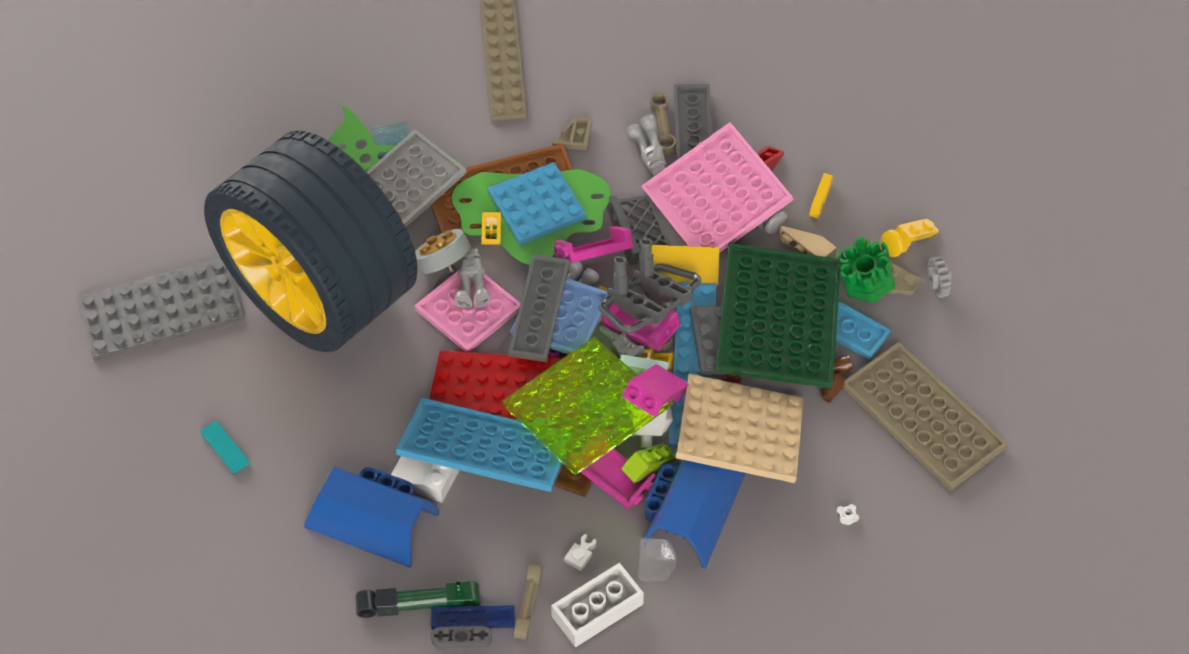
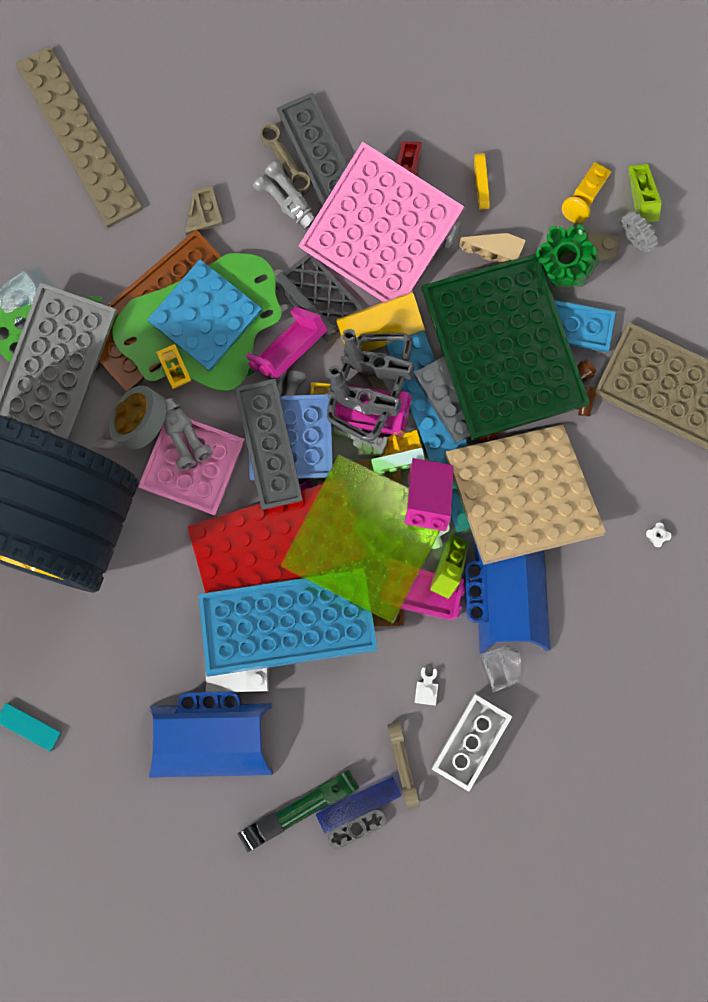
camera: 20 degrees left, 25 degrees up
none -> lime slope [628,164,662,223]

